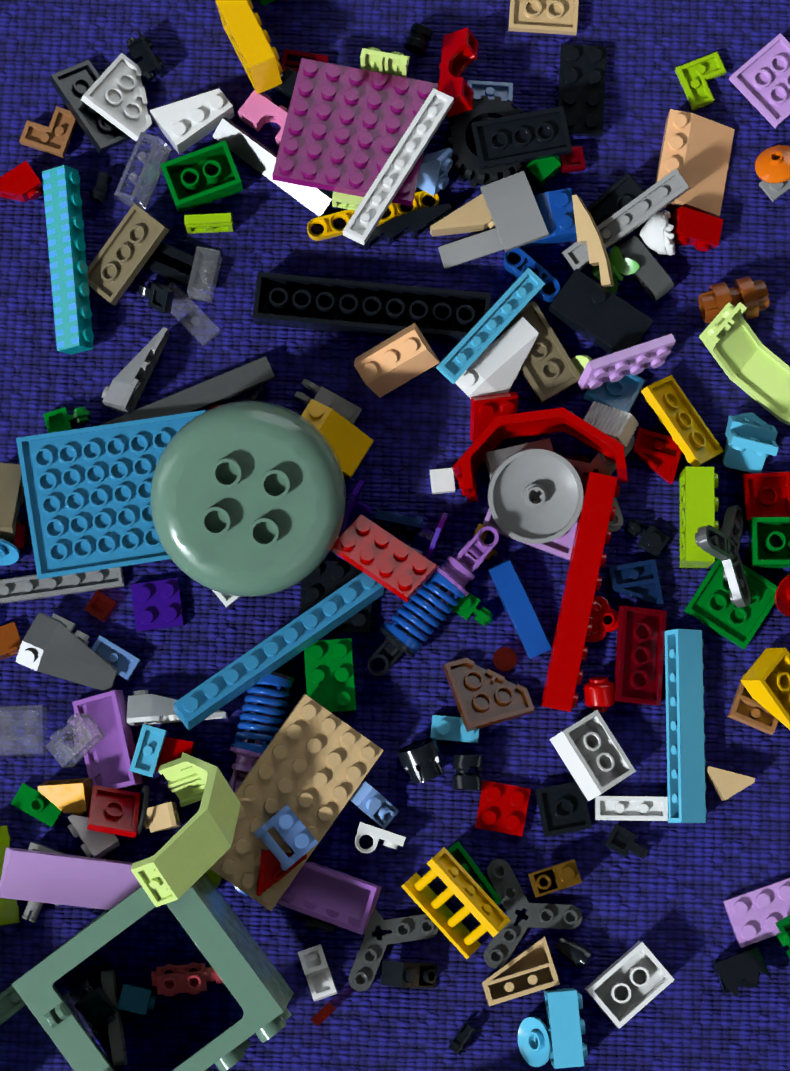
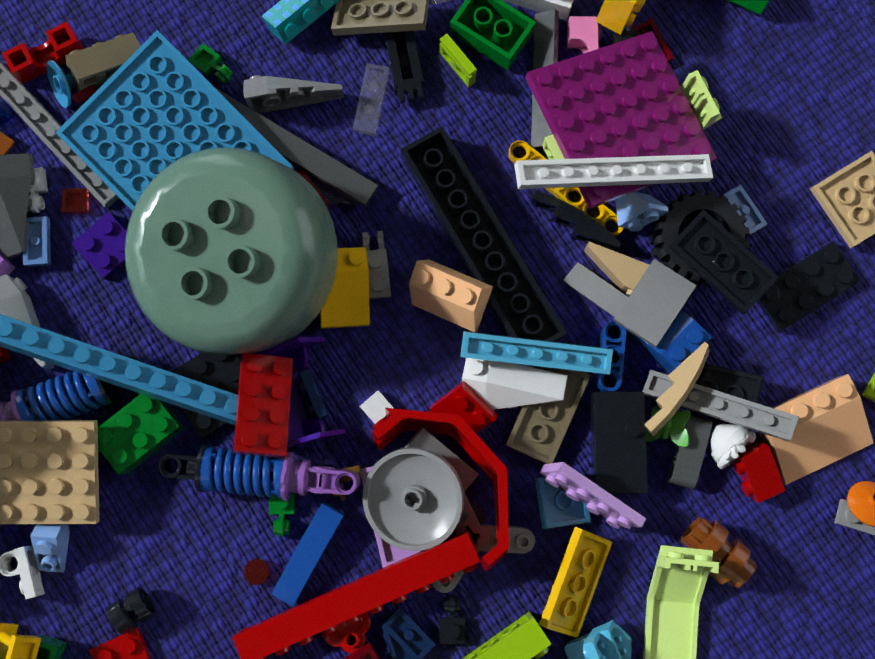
camera: 55 degrees right, 0 degrees up
black plate [138,282,174,314] -> none
clear brick [187,246,222,303] -> none
black piece [397,737,443,784] -> none
black wheel [404,24,433,56] -> none
medium azure plate [430,715,479,744] -> none
red arch [437,27,479,117] -> none
reddish brown plate [443,658,535,732] -> none
green brick [524,156,561,189] -> none
dark red plate [559,146,586,173] -> none
yellowish green piece [571,355,592,376] -> none
white brick [583,401,639,447] -> none
red wing [632,428,682,485] -> none

